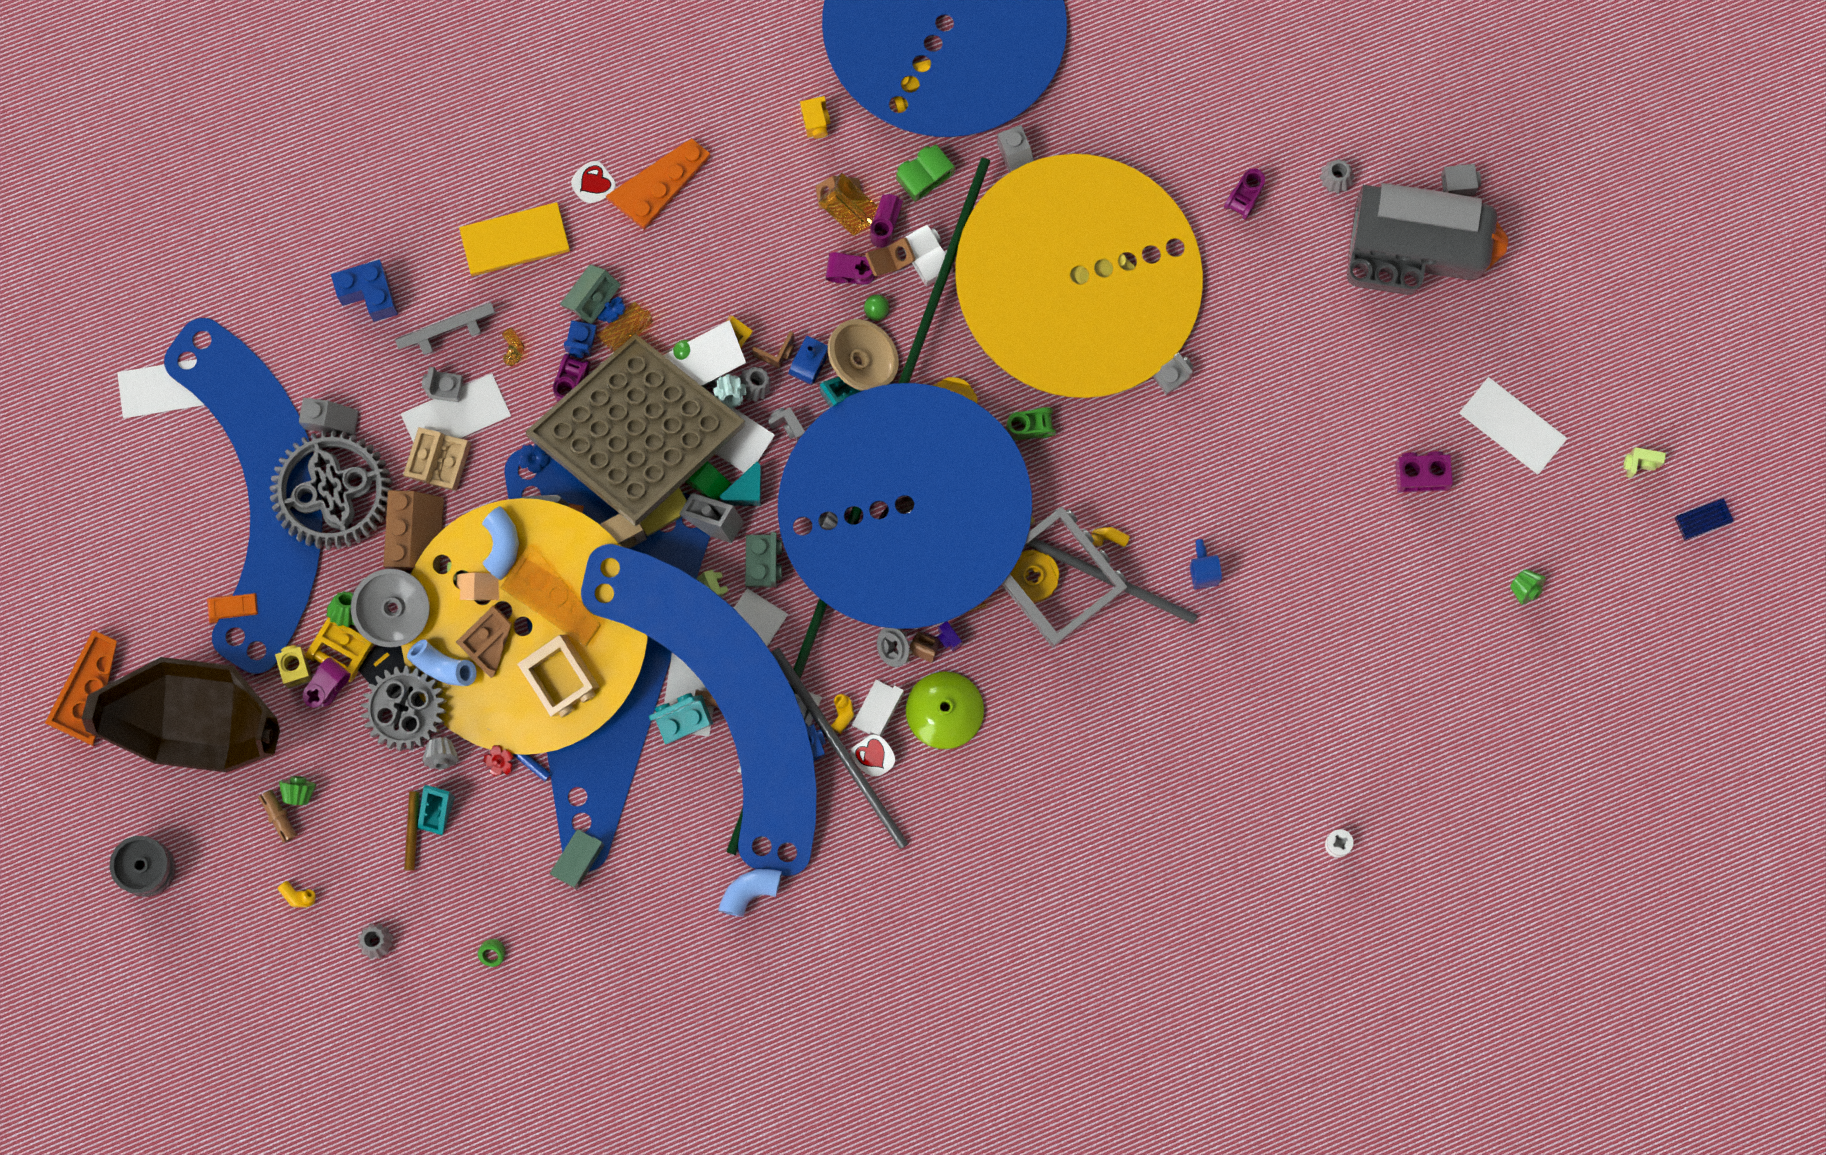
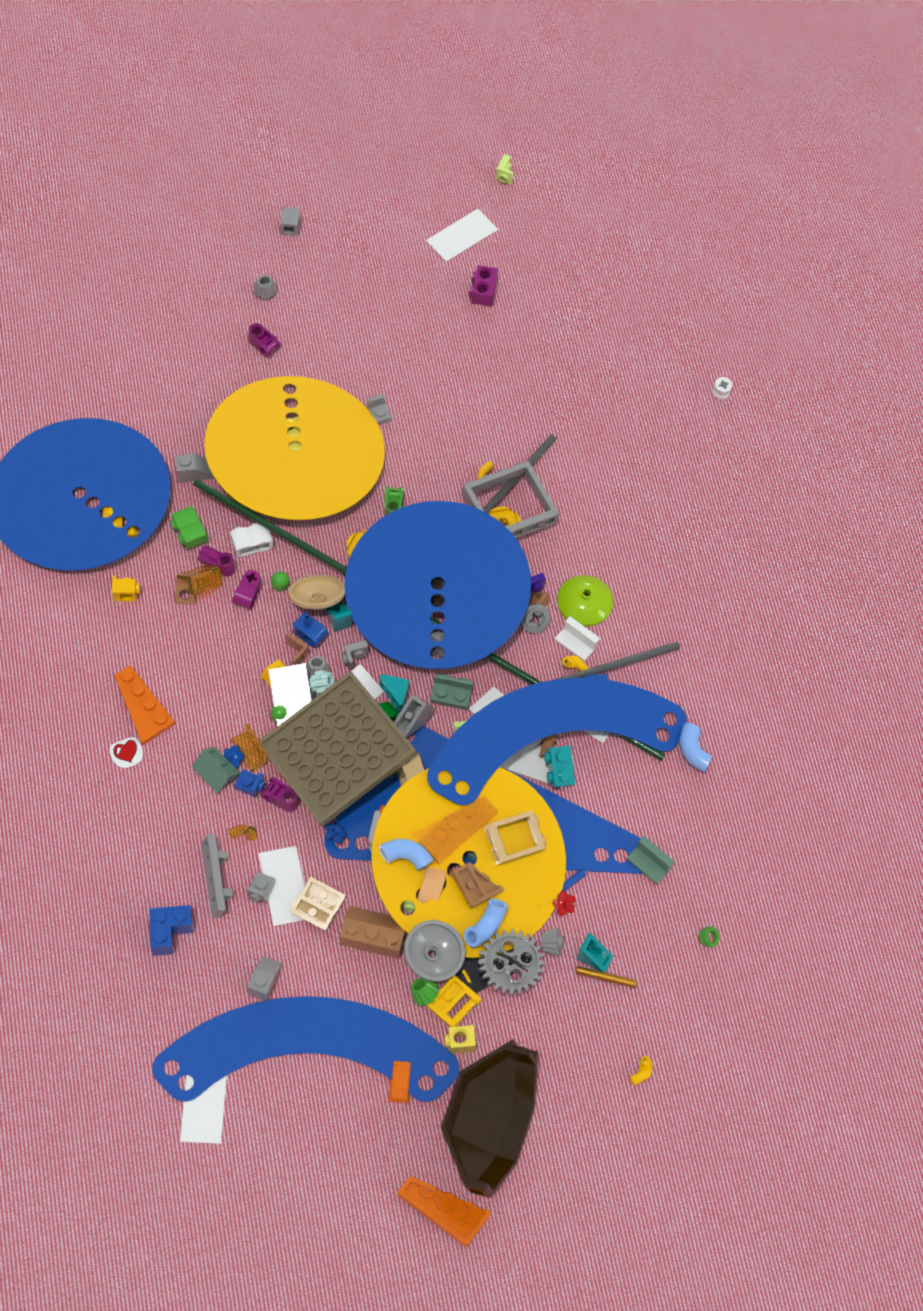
camera: 85 degrees left, 15 degrees down
dark grey wheel [109,836,176,897] -> none
medium nougat pin [258,789,298,843] -> none
light grey gear [270,430,392,550] -> none
bright green piece [279,776,316,805] -> none
magenta piece [303,657,351,708] -> none
light grey piece [357,923,393,959] -> none
yellow tile [459,202,570,277] -> none
sticker [851,735,895,776] -> none
medium nougat bracket [865,237,916,276] -> none
blue piece [1189,539,1222,590] -> none
dark grey piece [1347,183,1508,295] -> none
bright green piece [1510,569,1546,605] -> none
clear blue tile [1675,498,1734,541] -> none

